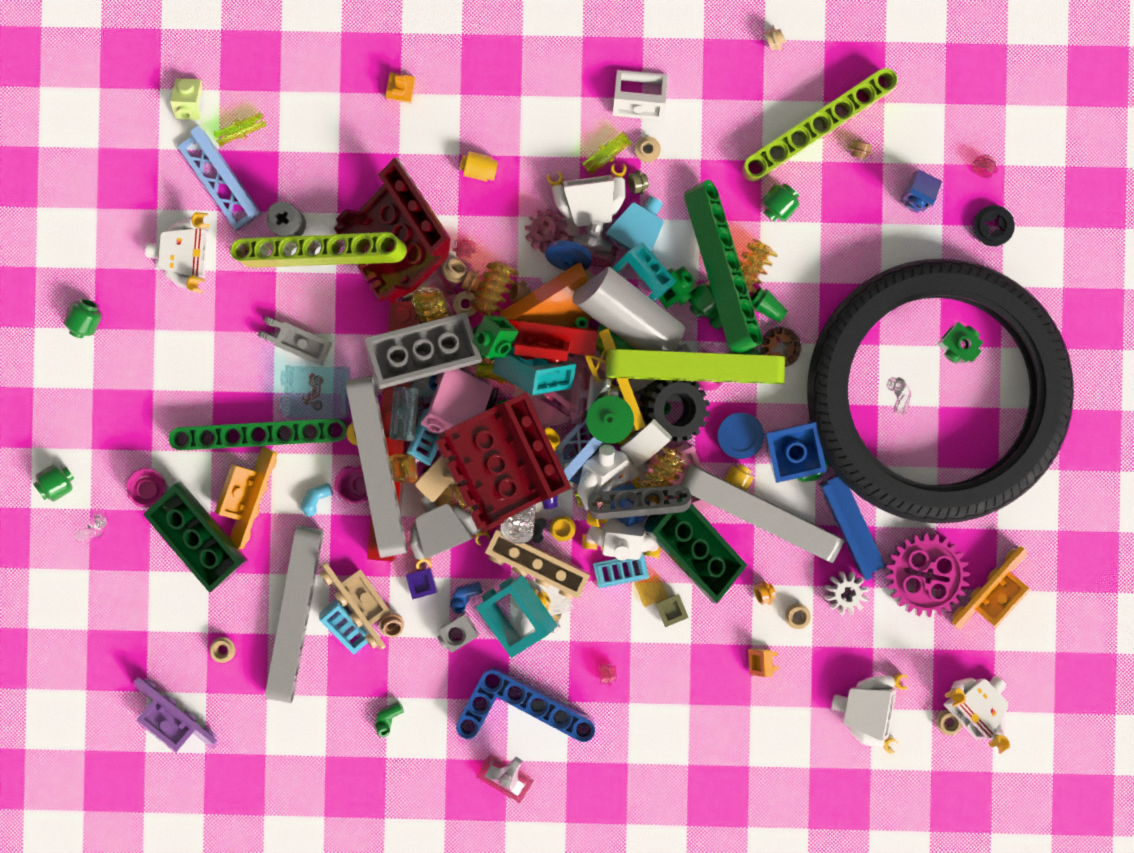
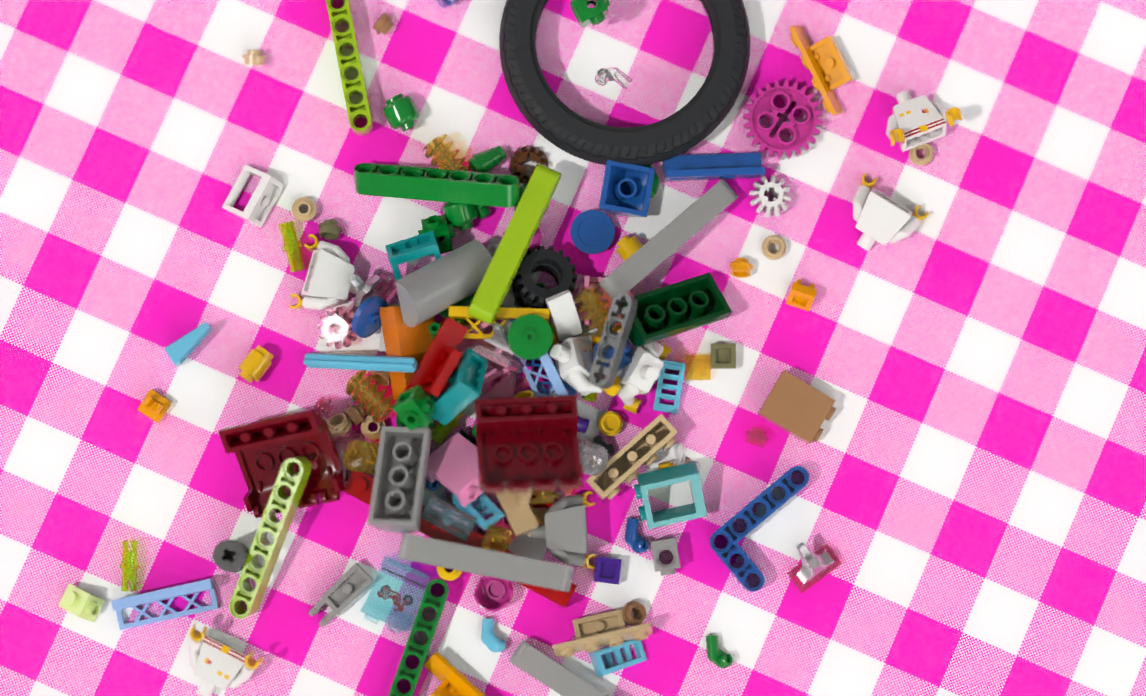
camera: 80 degrees left, 5 degrees down
medium azure torso [606,196,664,252] -> none
none -> medium azure slope [165,322,213,367]
none -> medium azure axle [303,353,418,372]
none -> medium nougat brick [757,370,836,445]

